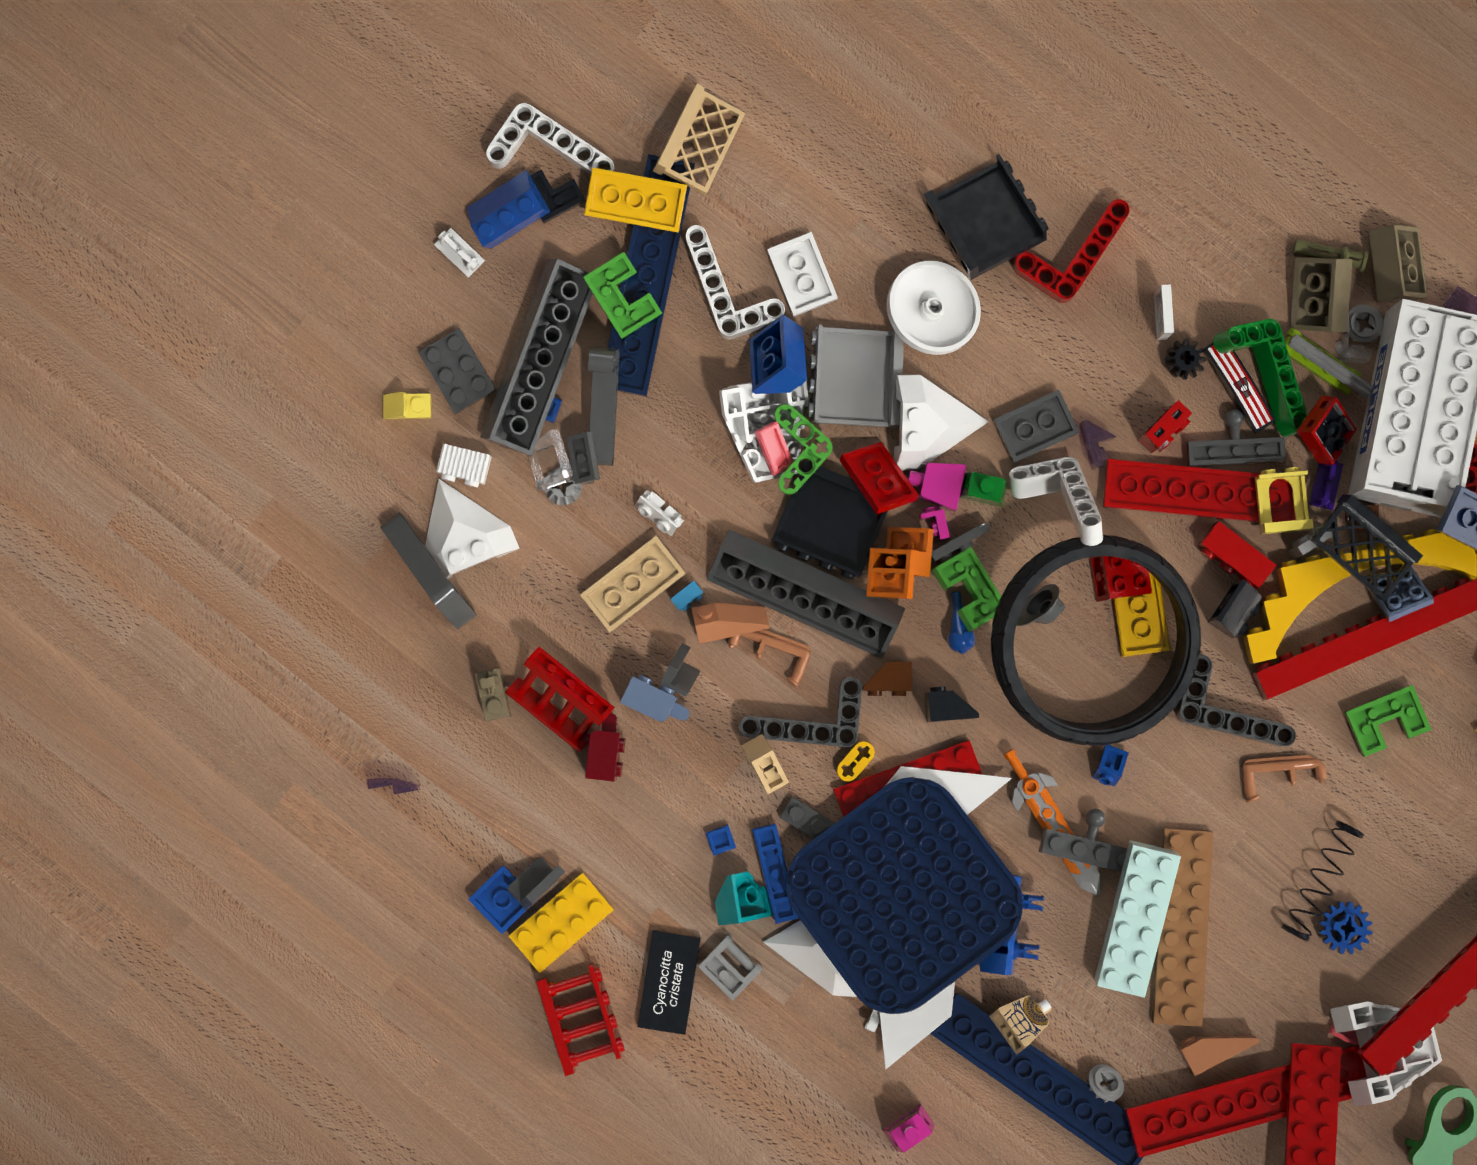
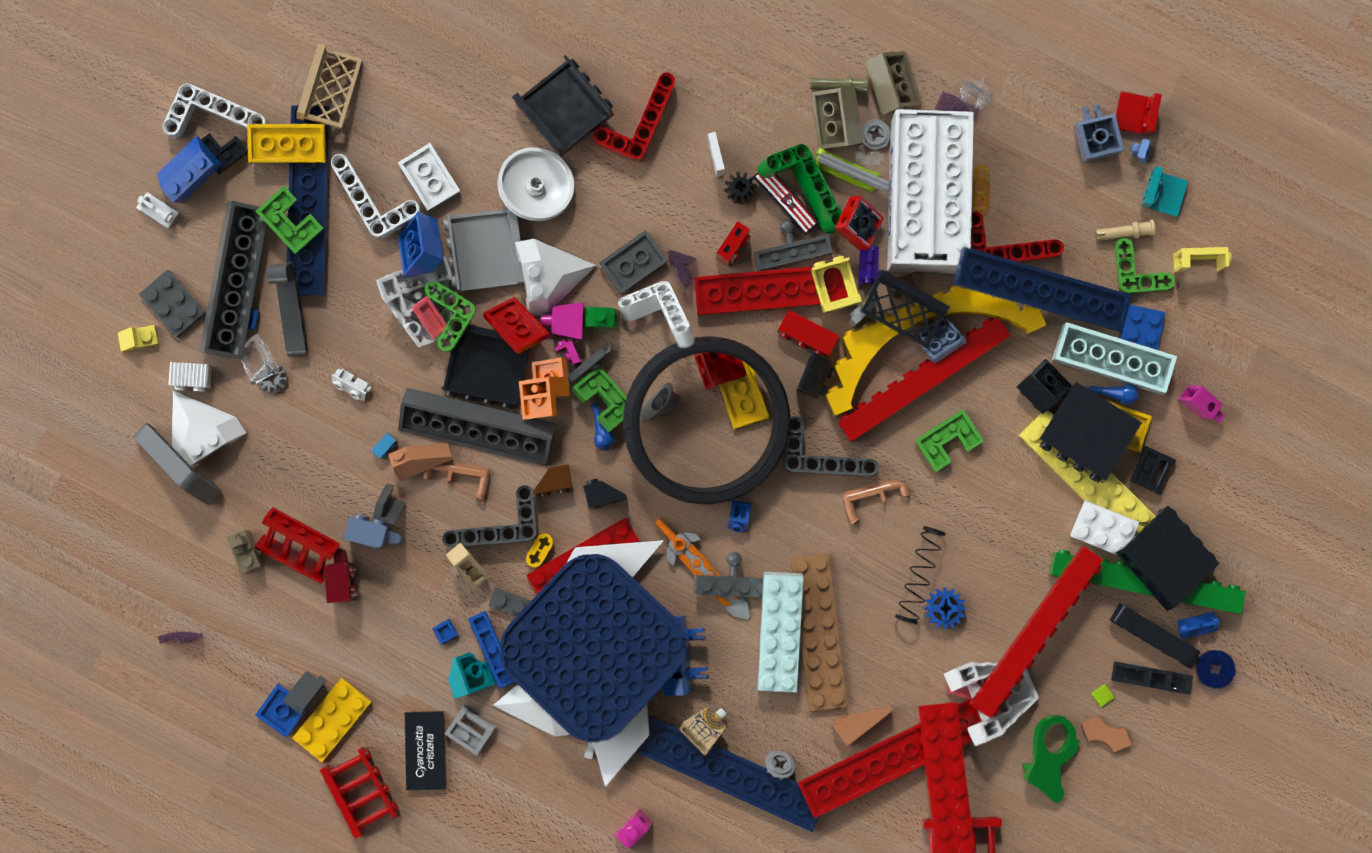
camera: 10 degrees left, 0 degrees up
dark grey panel [567,432,600,484] -> none
tan plate [580,536,686,633] -> none

